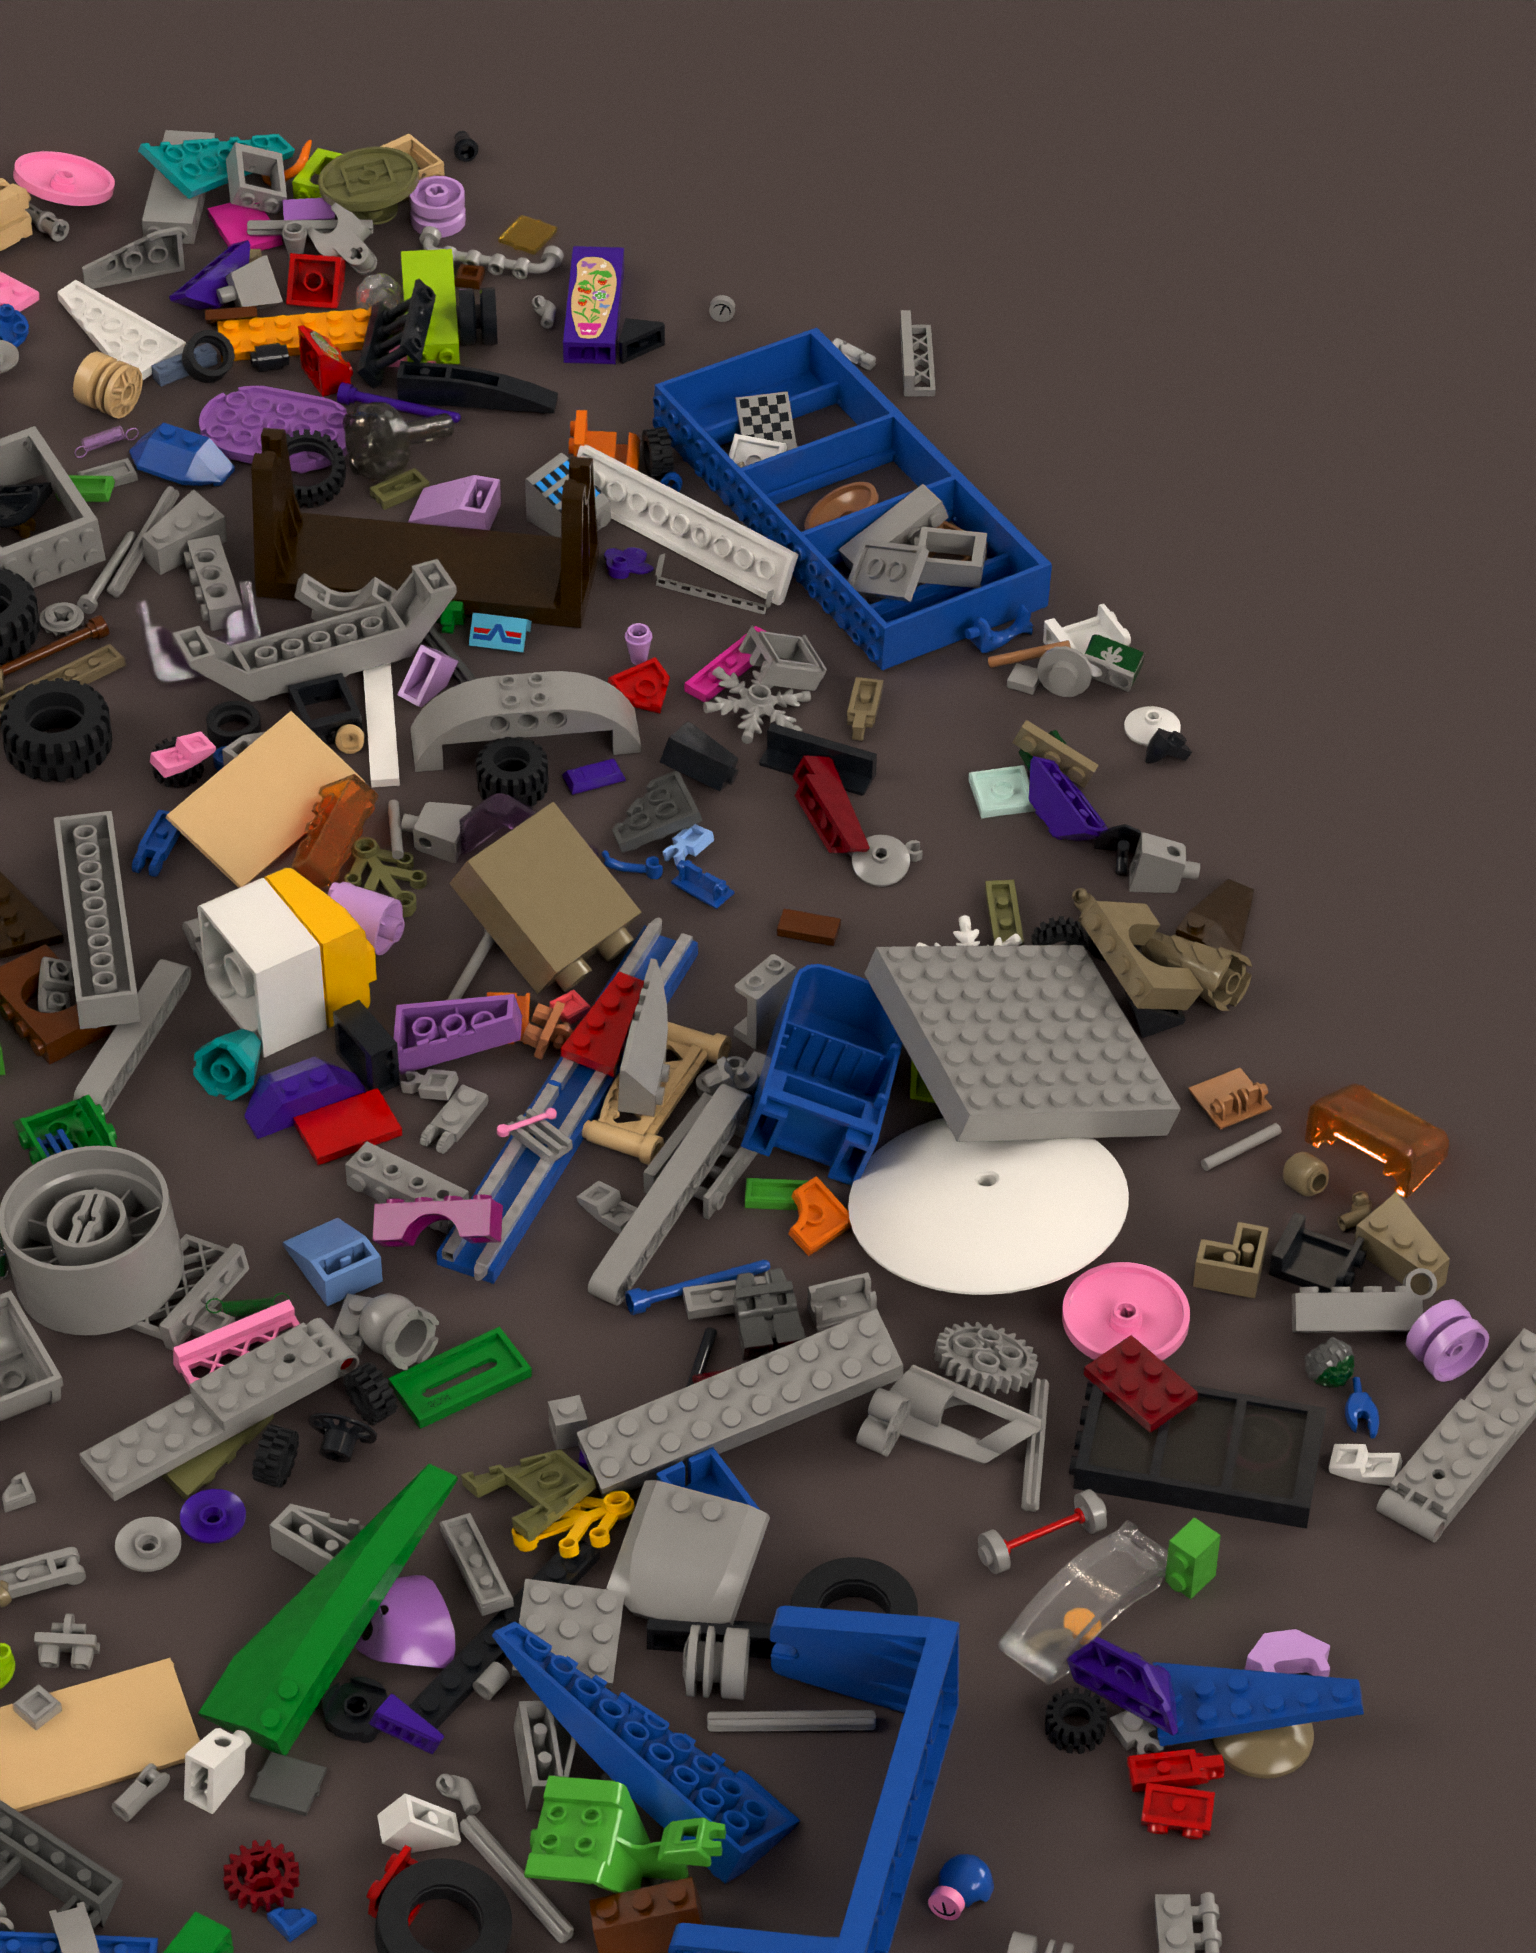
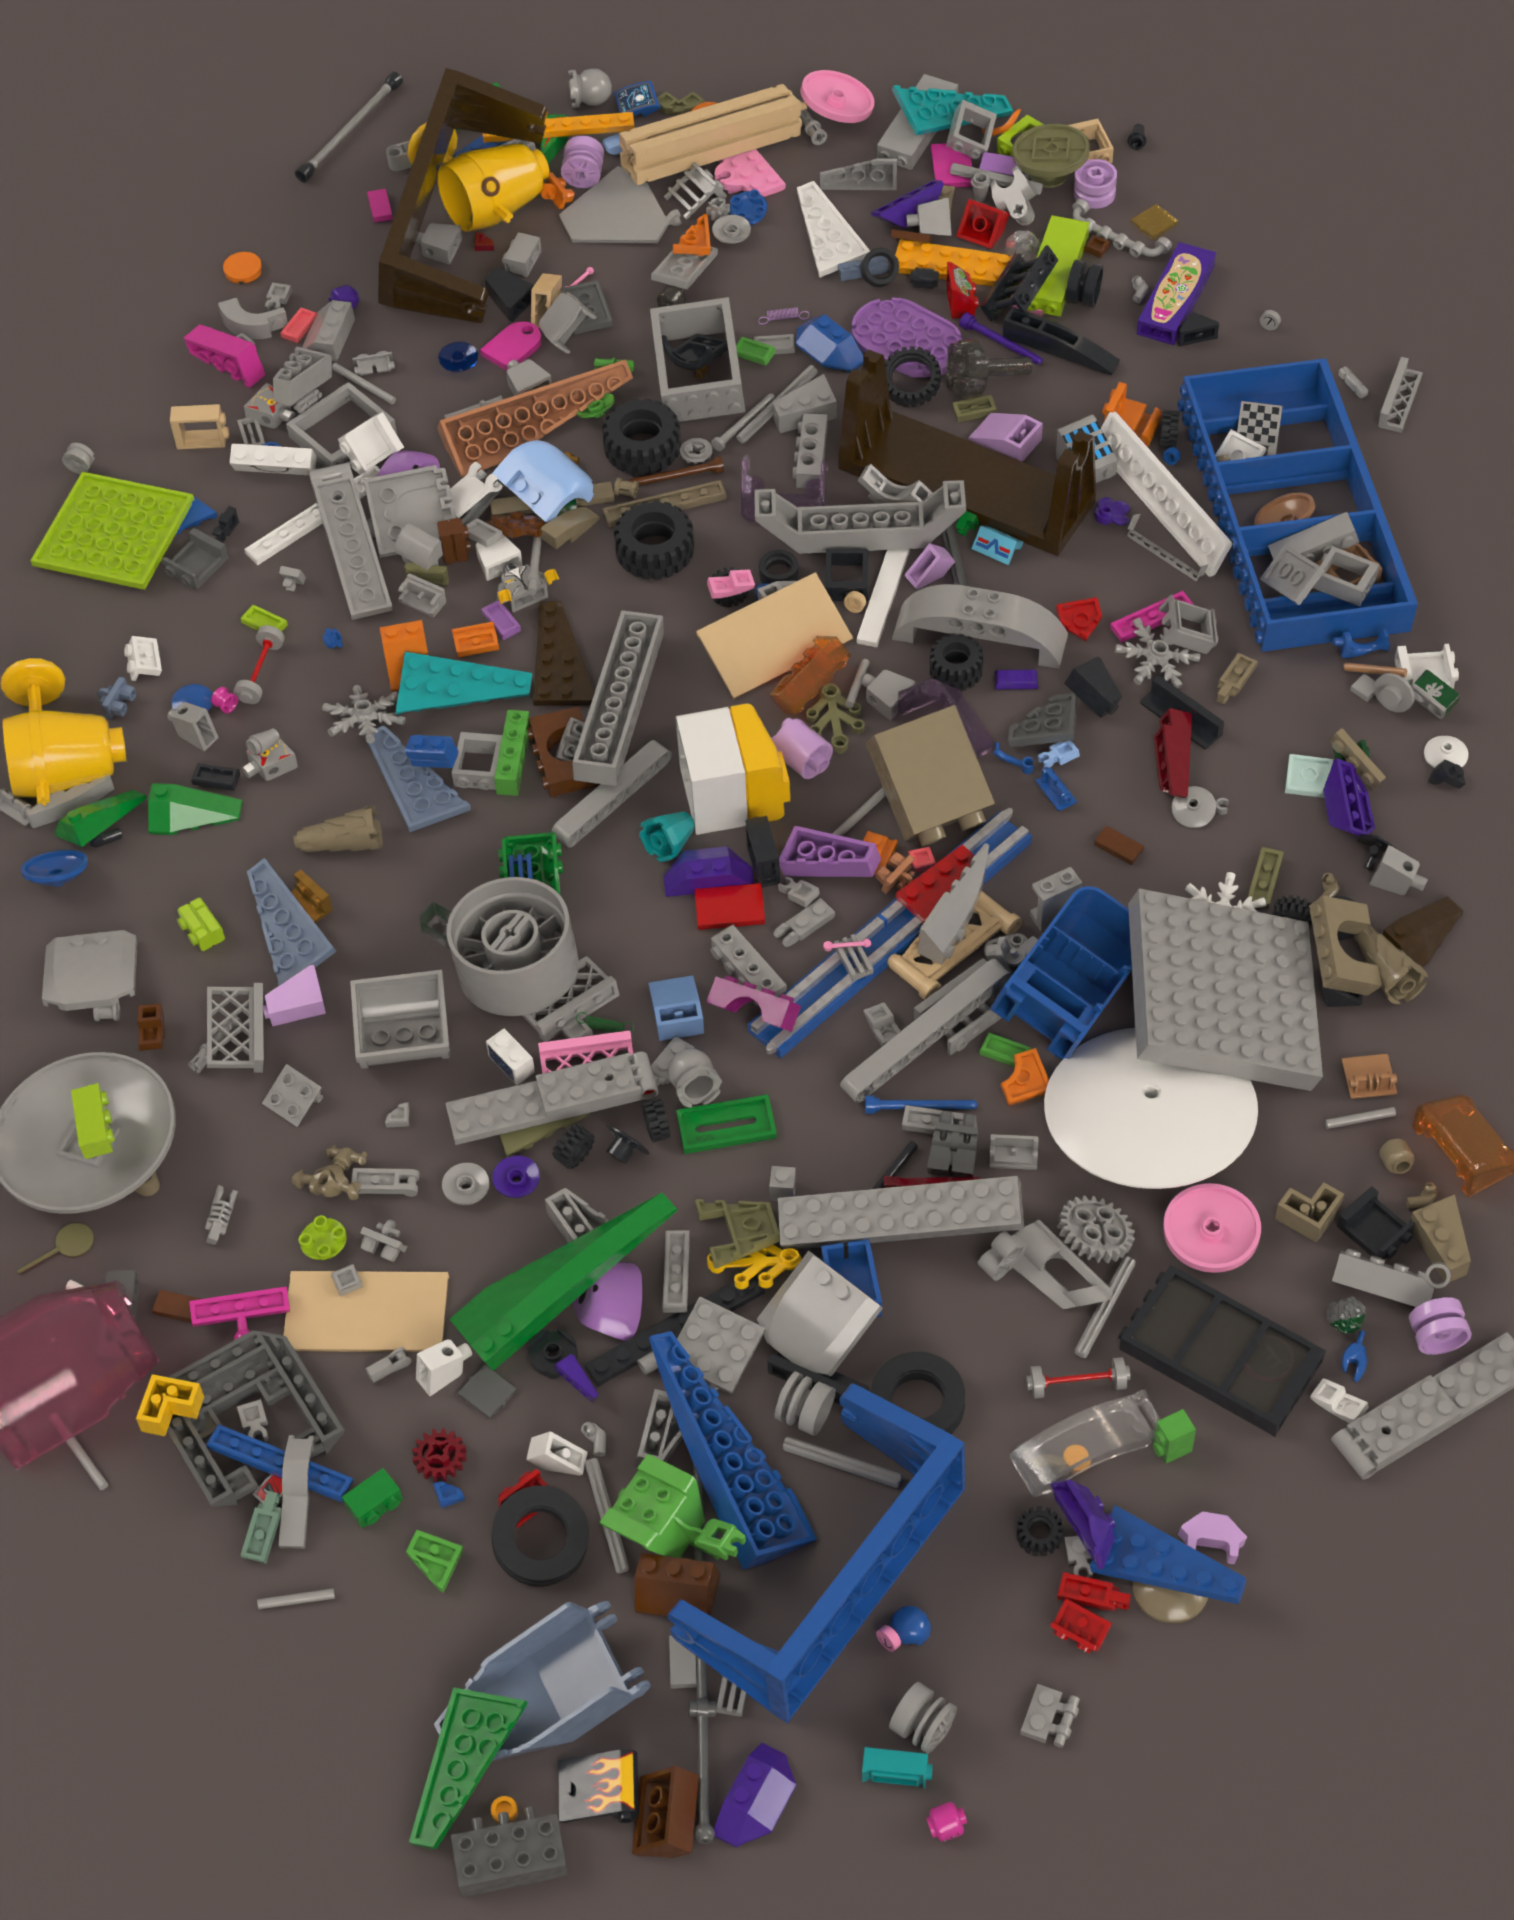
camera: 25 degrees right, 10 degrees up
tan wheel [73,351,143,419] -> none
blue hinge [131,809,181,877] -> none
lavender cone [625,623,652,665] -> none
dark red plate [1084,1335,1198,1433] -> none
none -> white brick [486,1029,535,1085]

